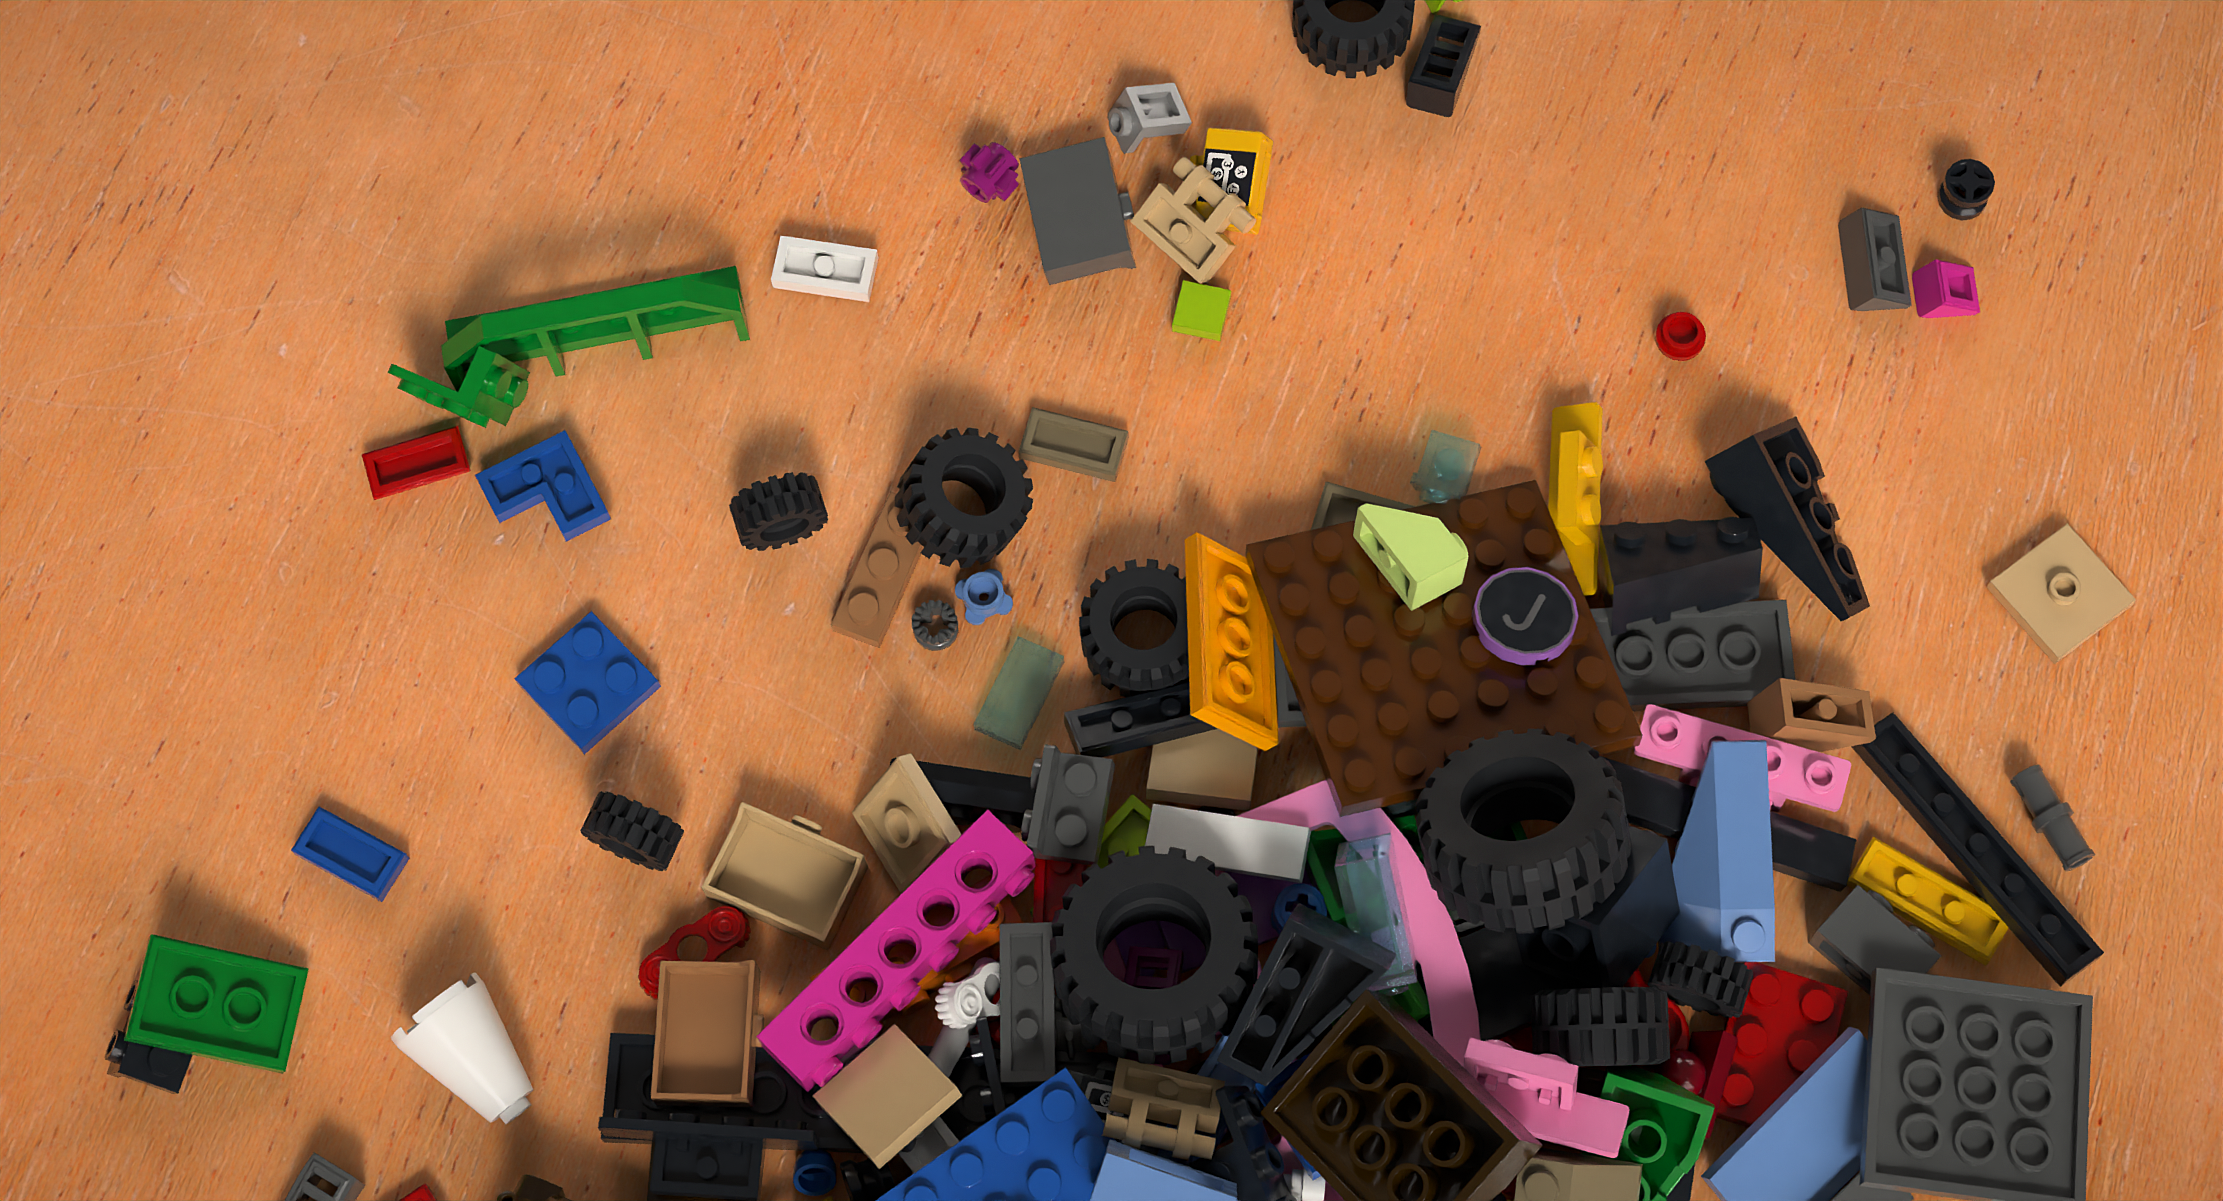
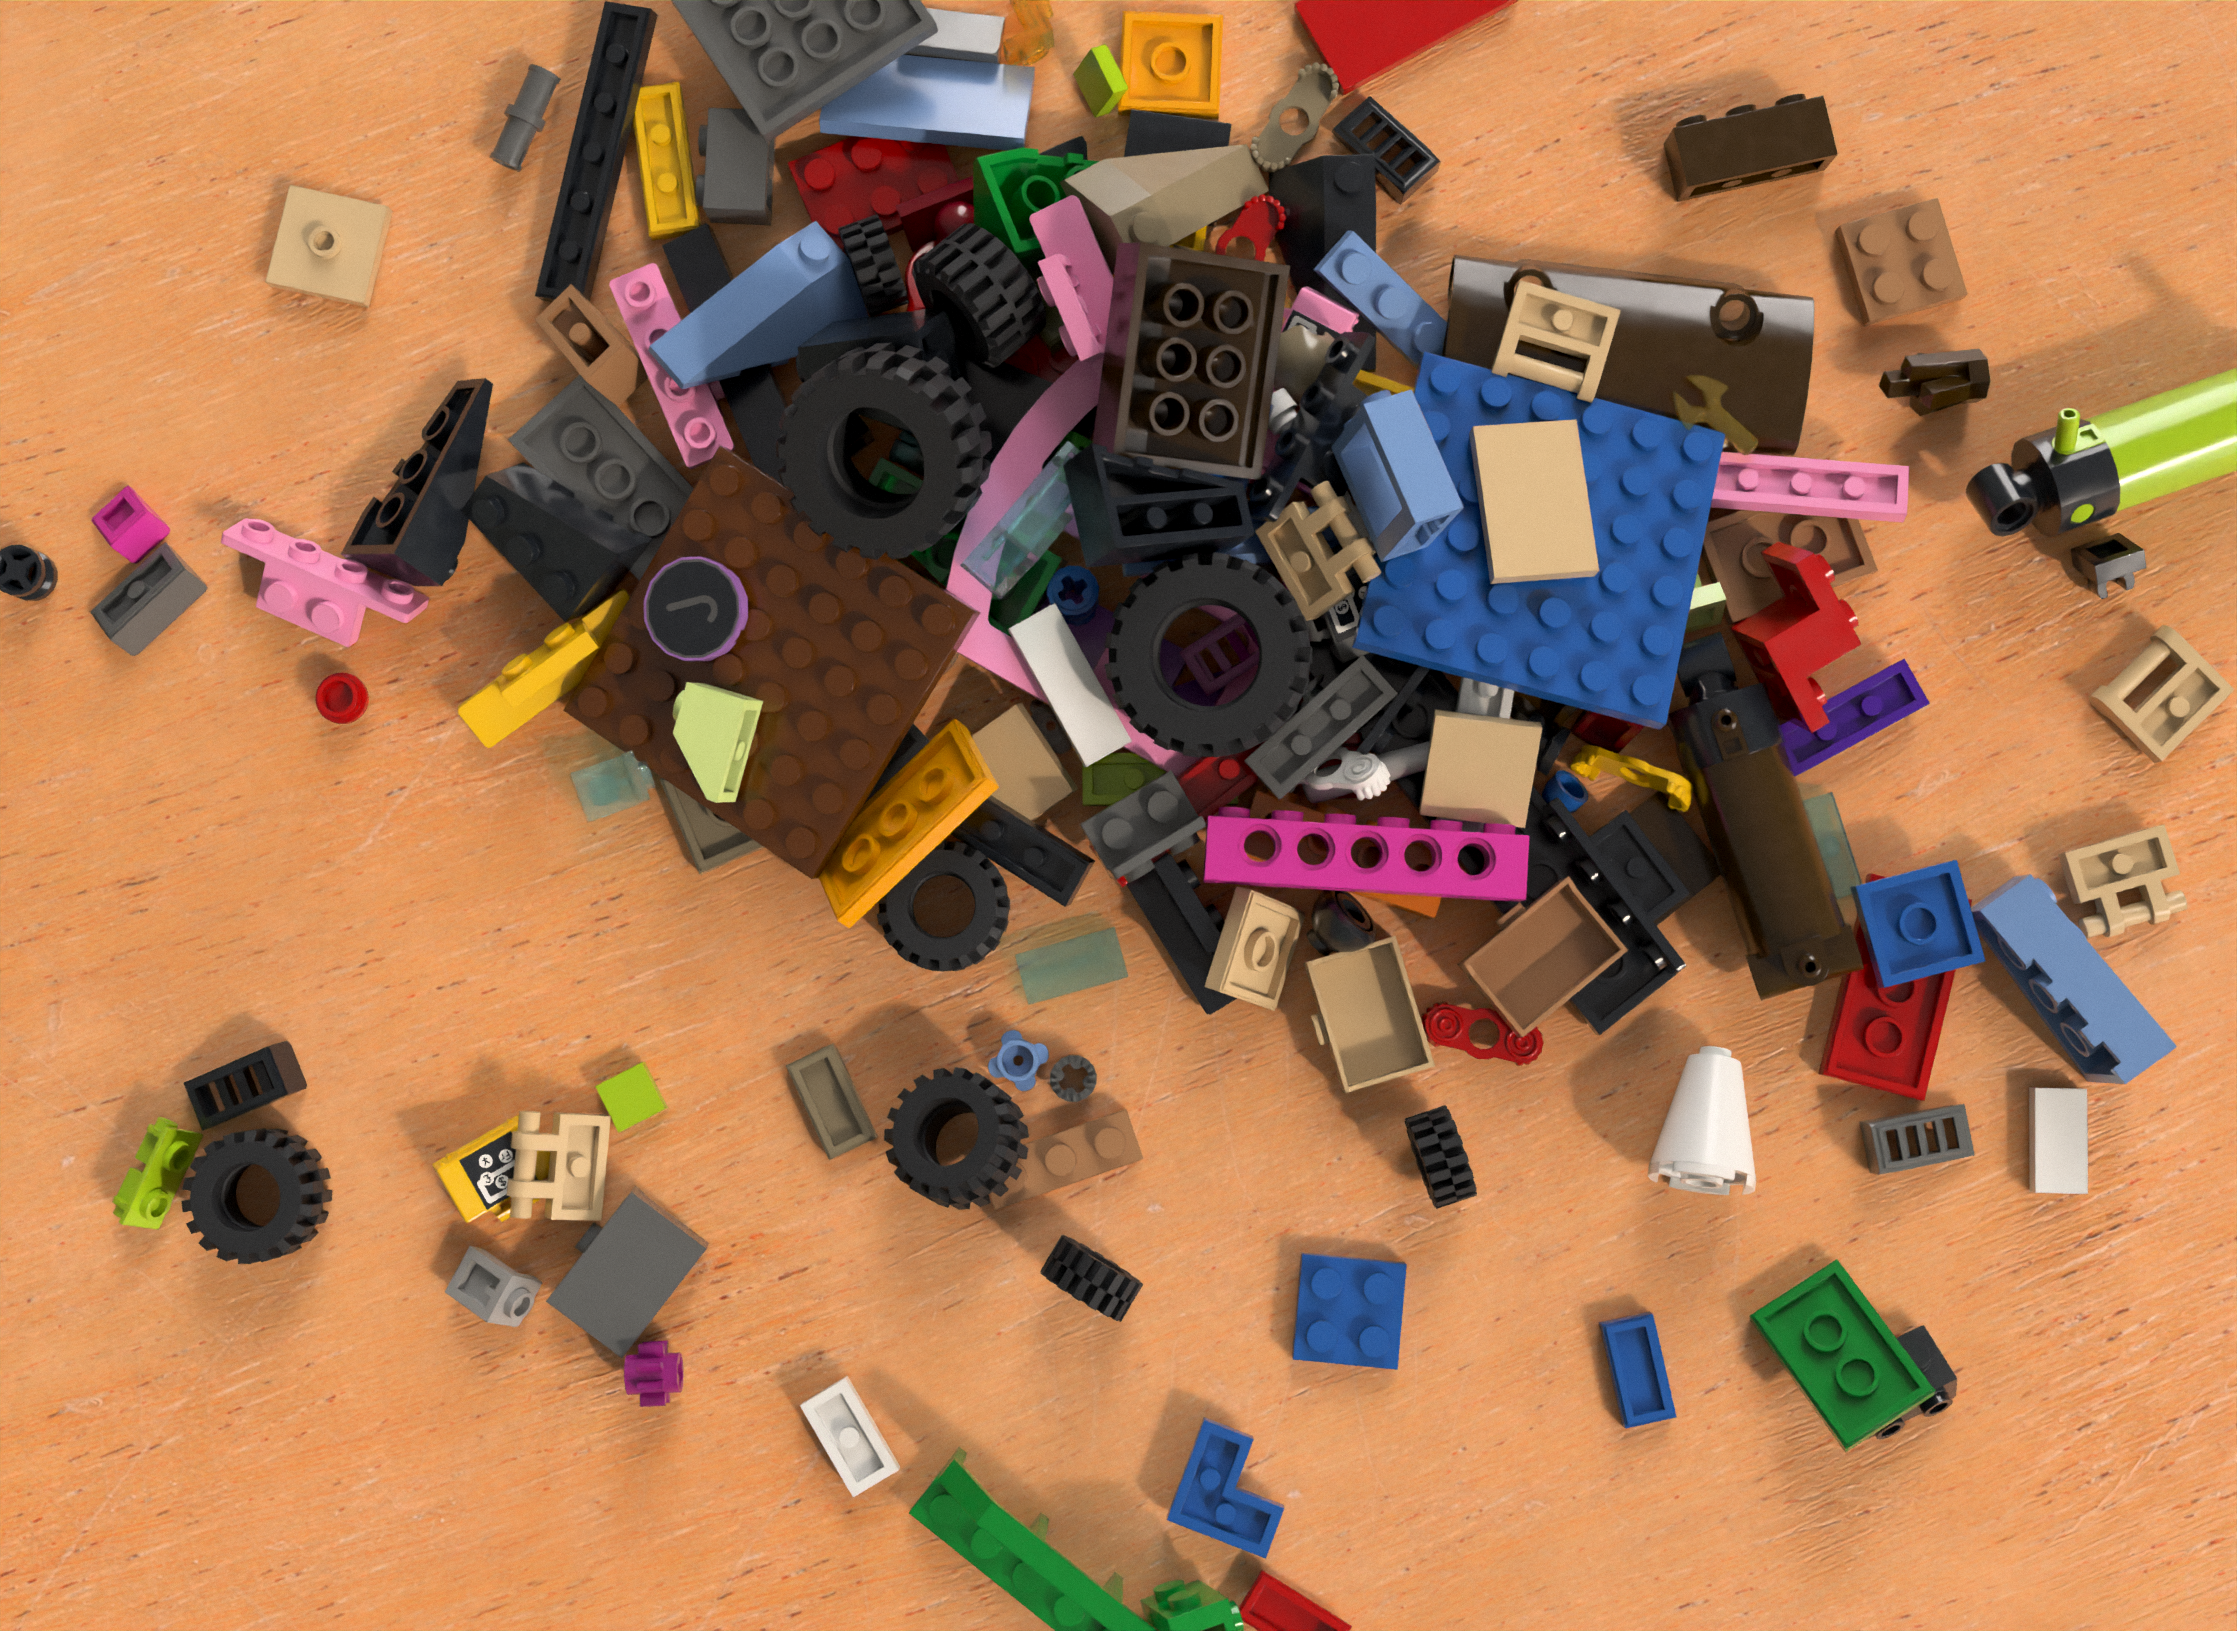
camera: 130 degrees left, 15 degrees up
none -> bright pink bracket [221,518,429,647]
none -> black brick [1306,890,1376,956]

